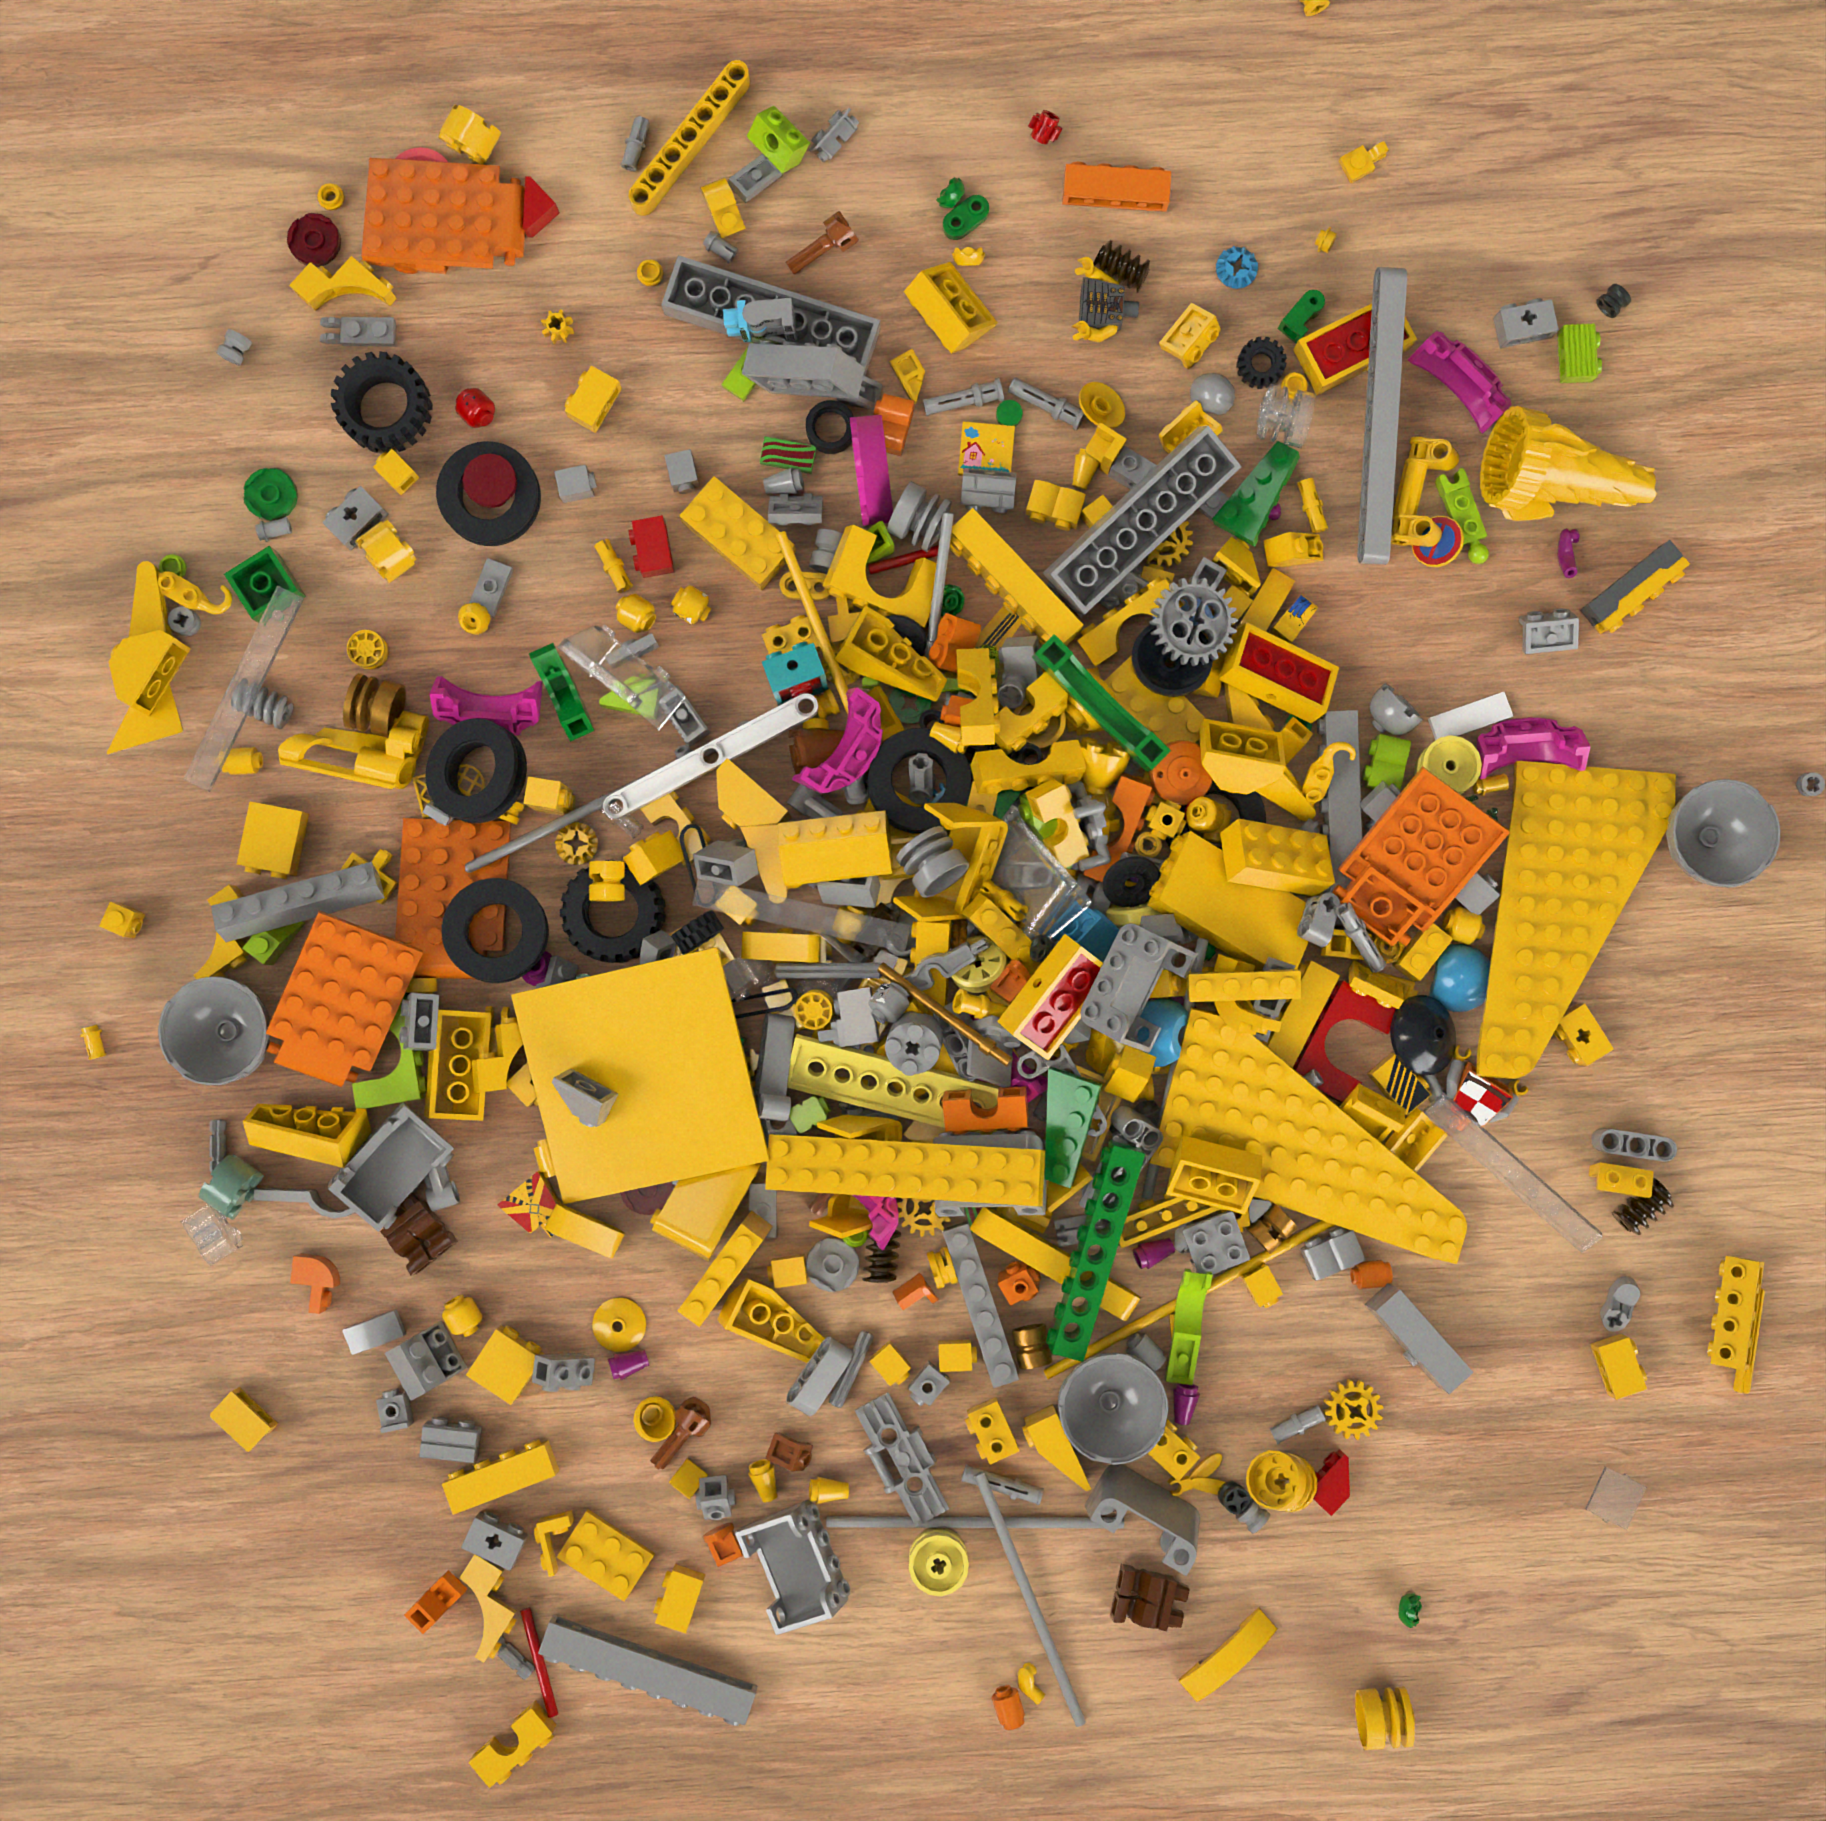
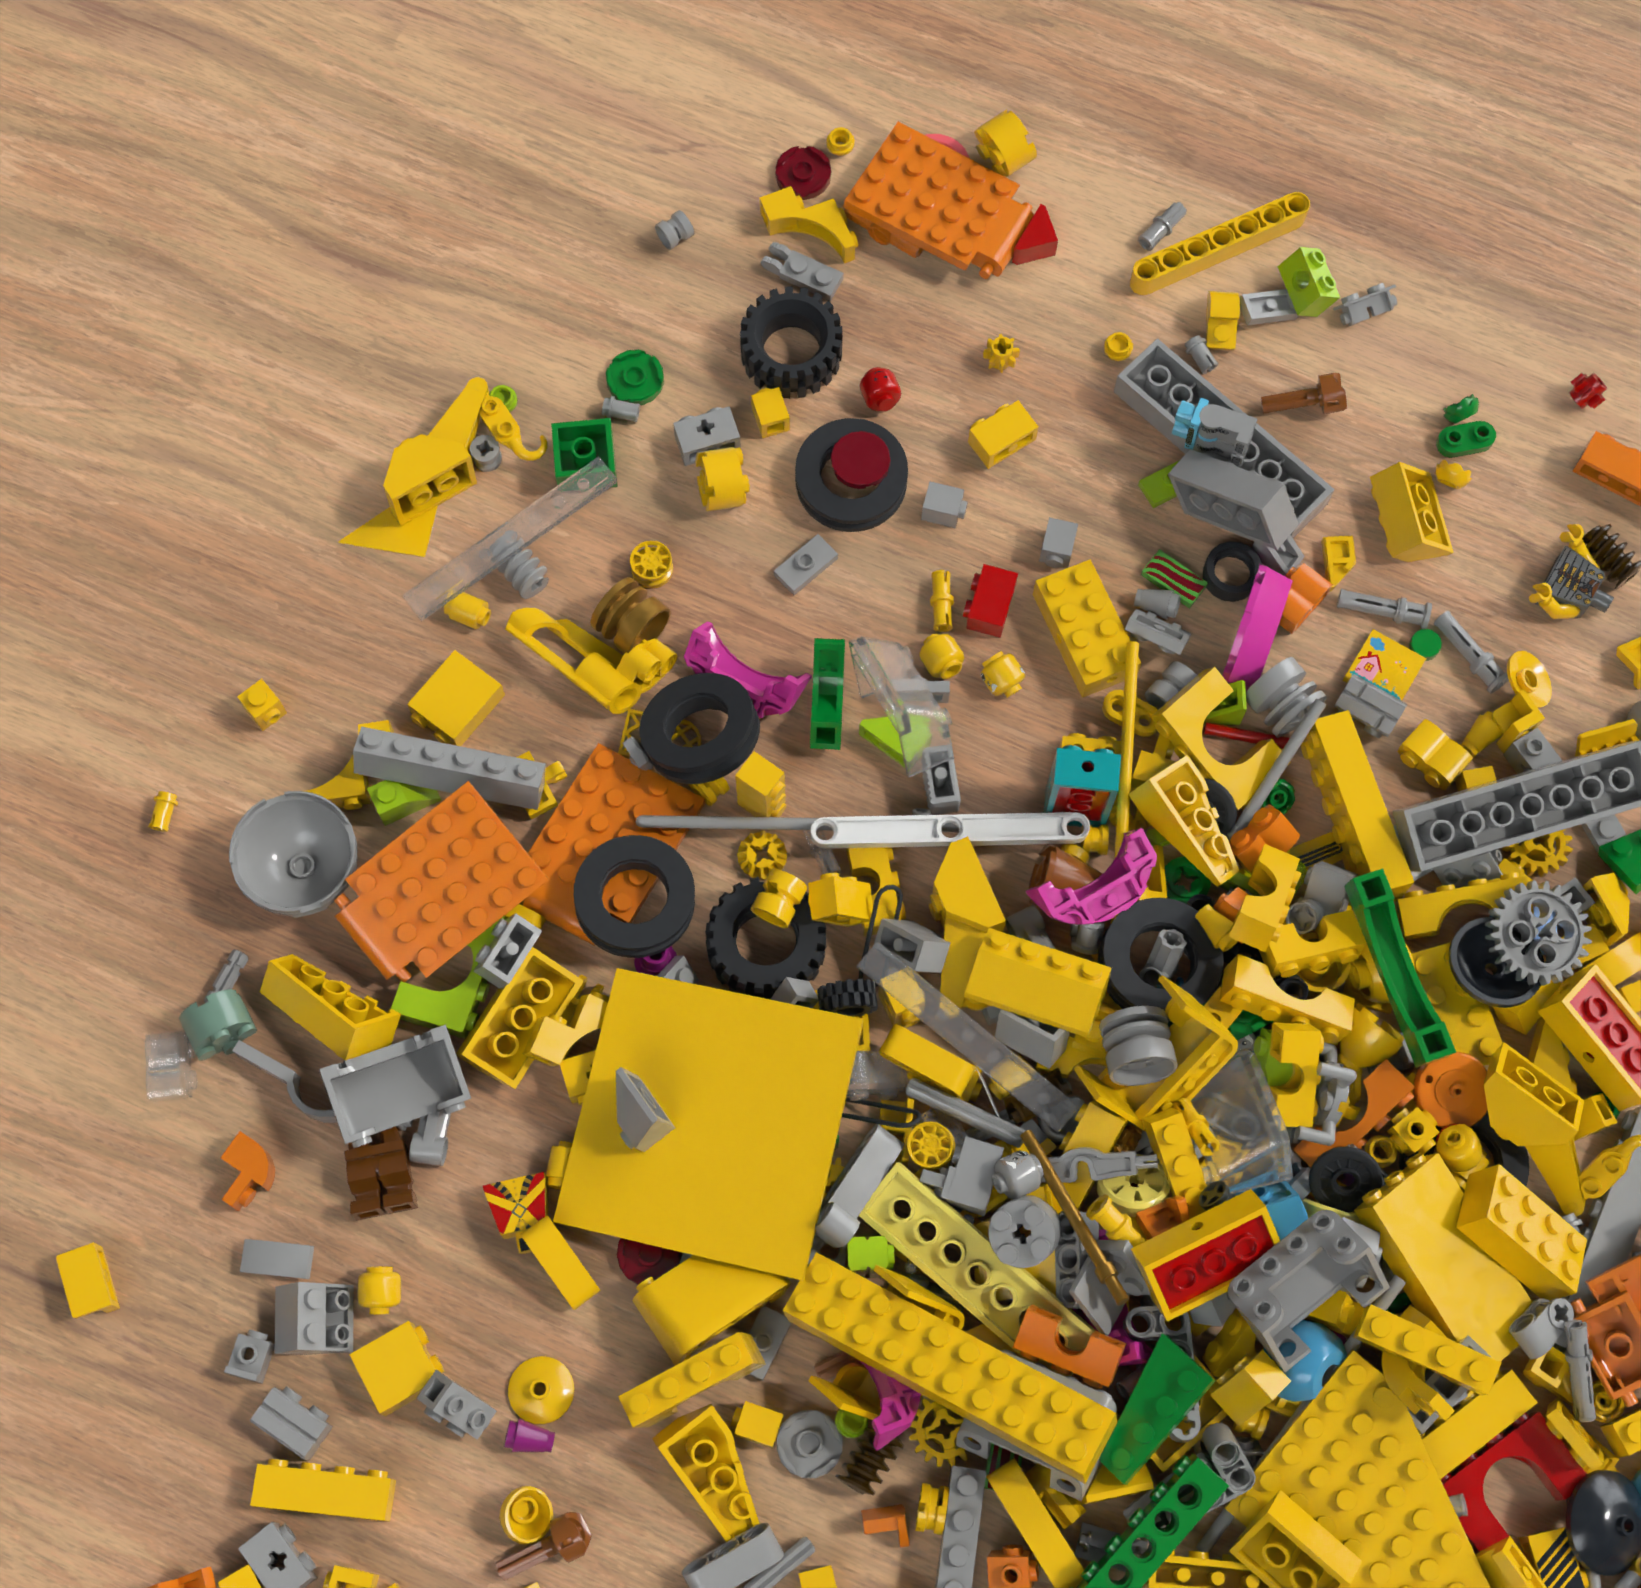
camera: 30 degrees right, 15 degrees down
yellow plate [458,603,491,635] -> none

